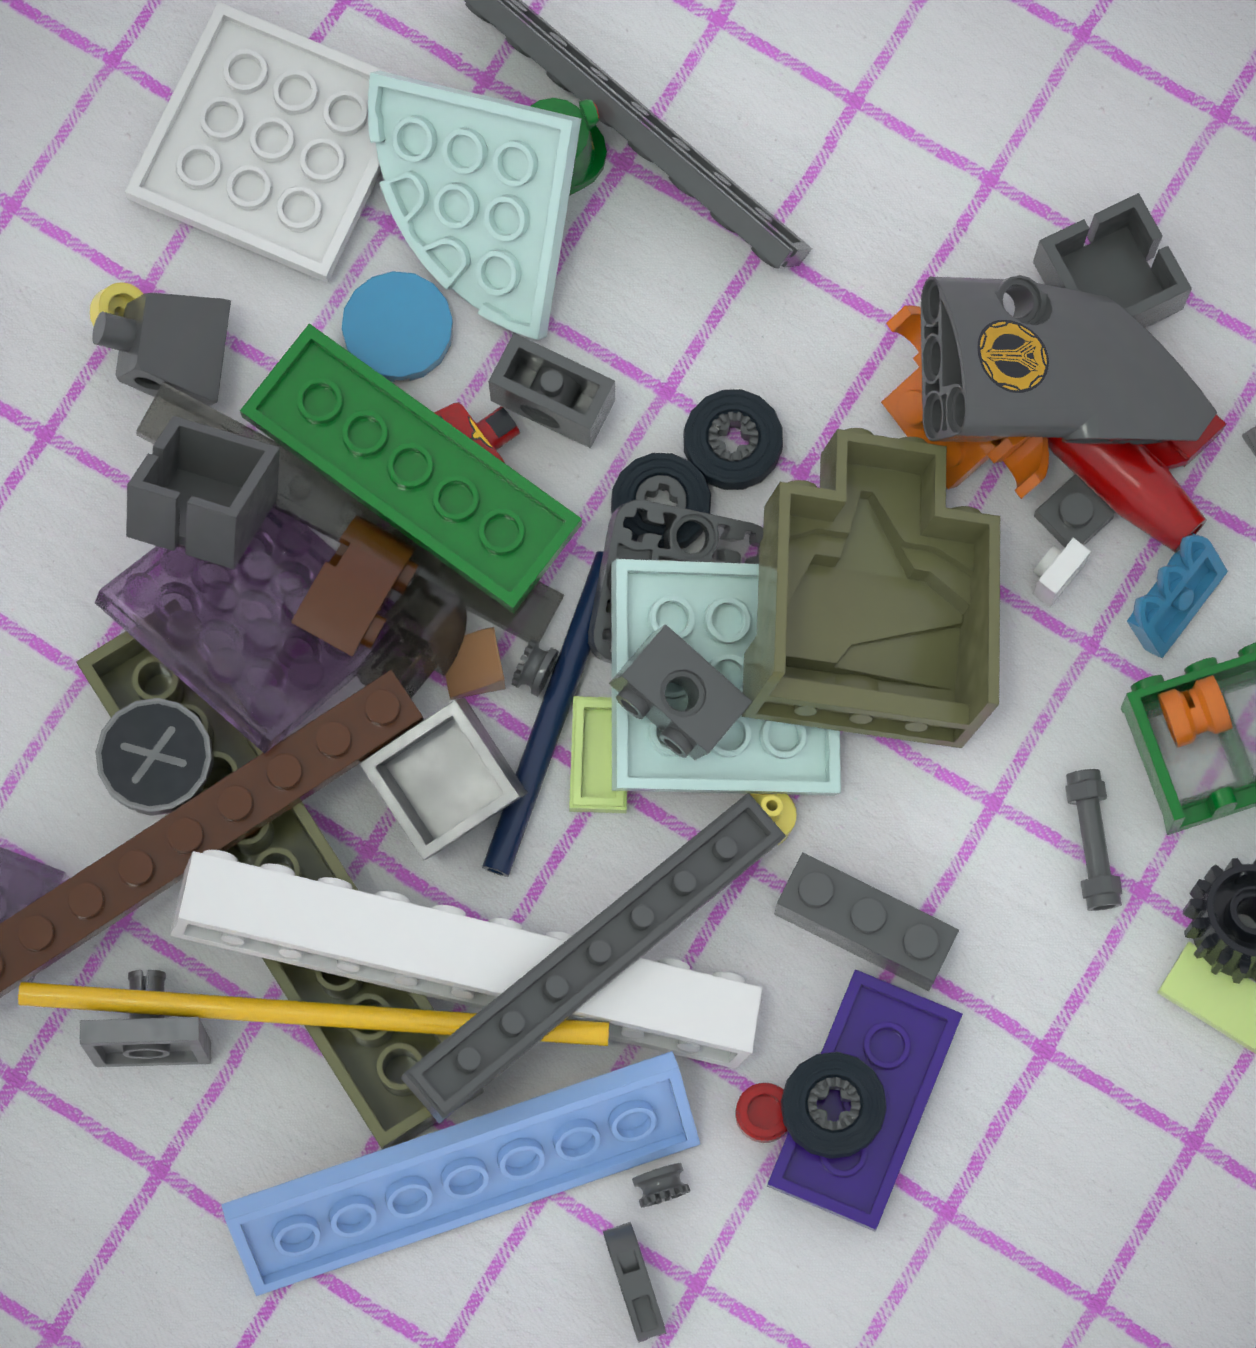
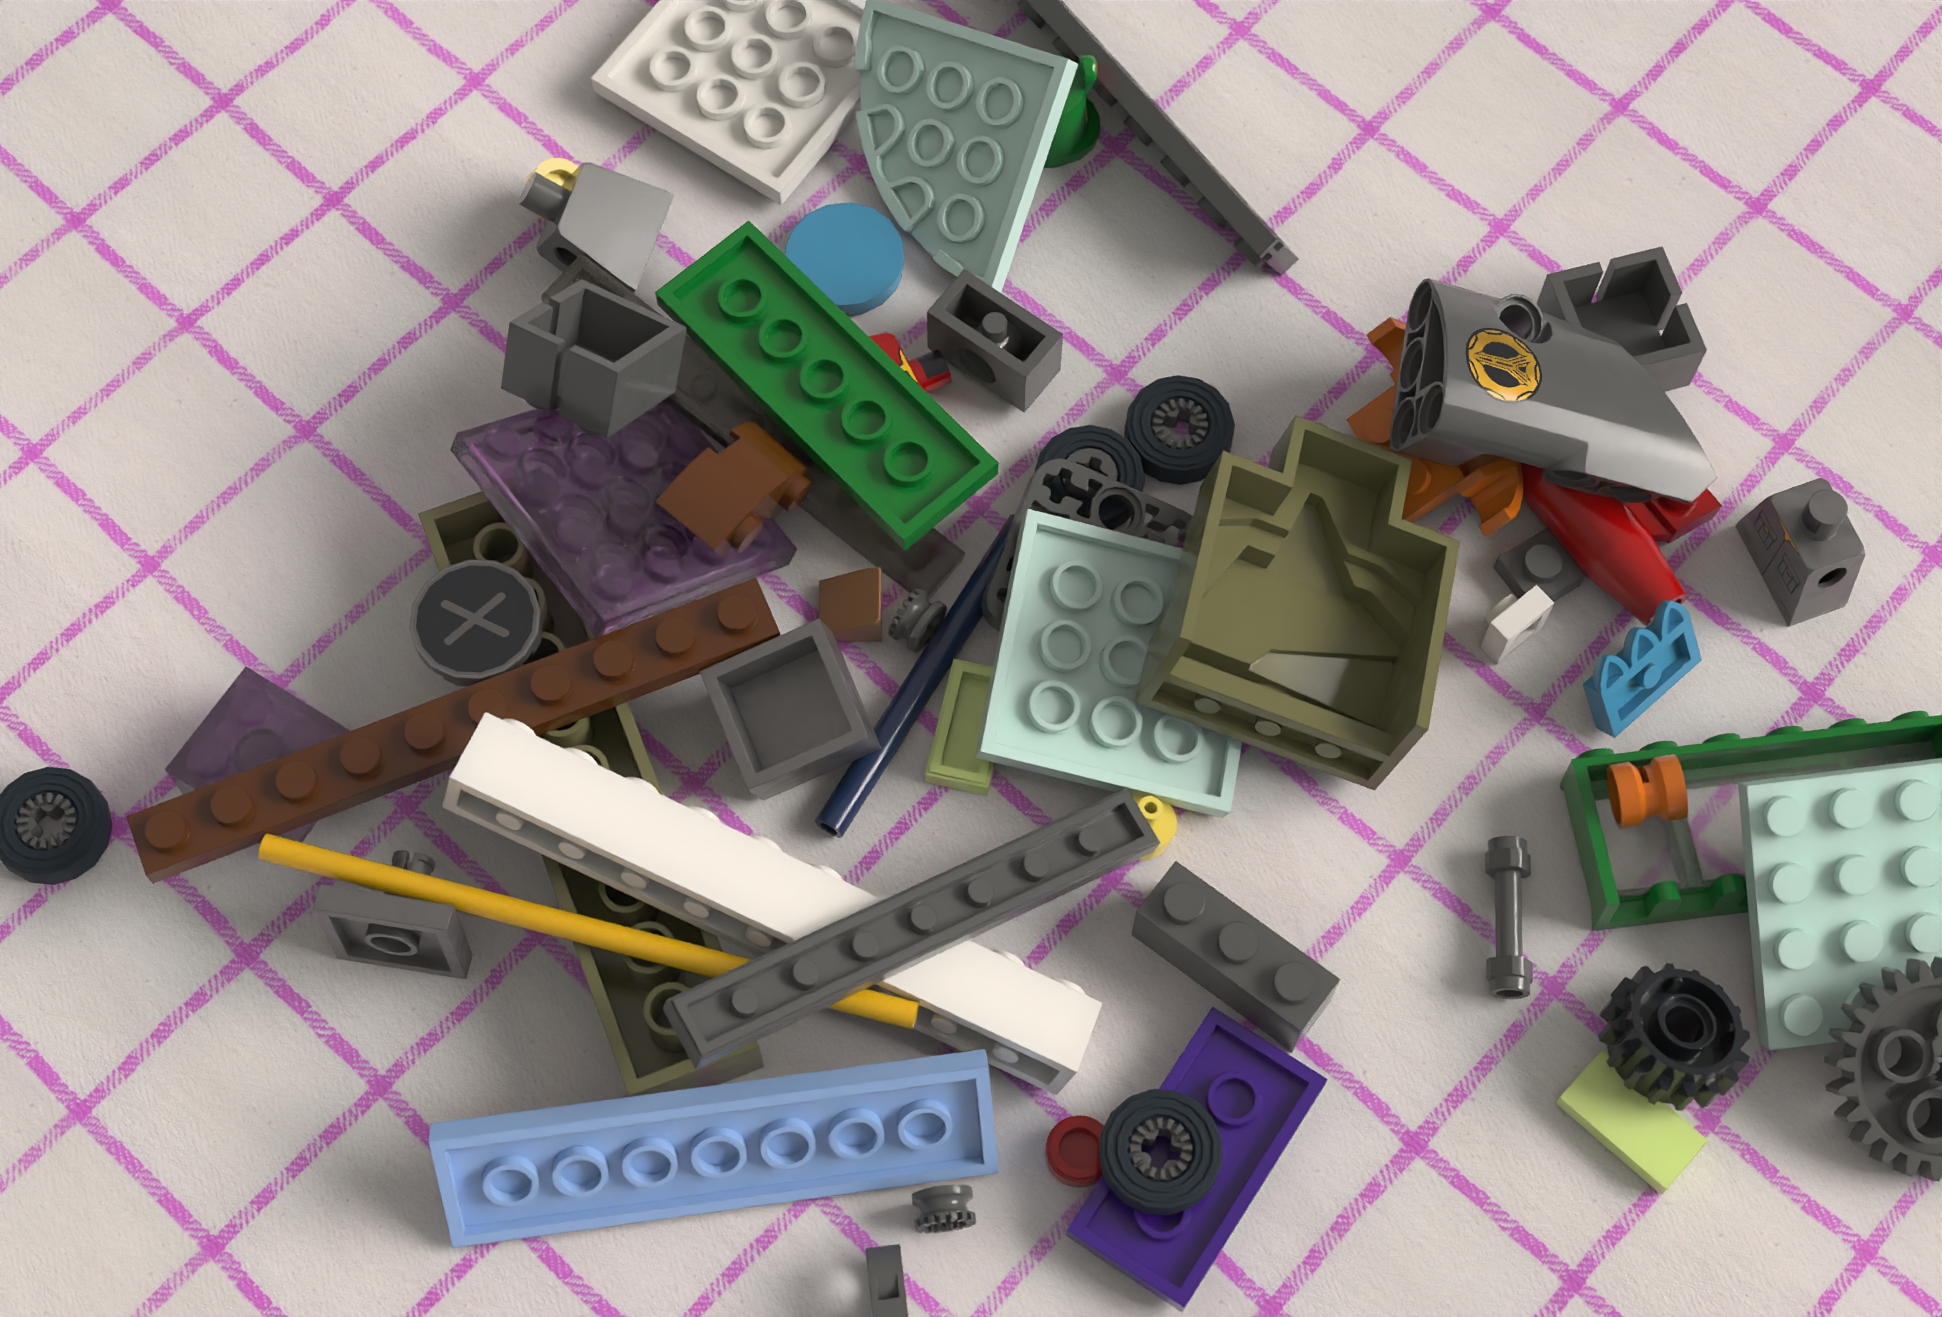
camera: 10 degrees right, 10 degrees down
clear smoke brick [355,575,467,699] -> none
dark grey brick [609,624,752,760] -> none

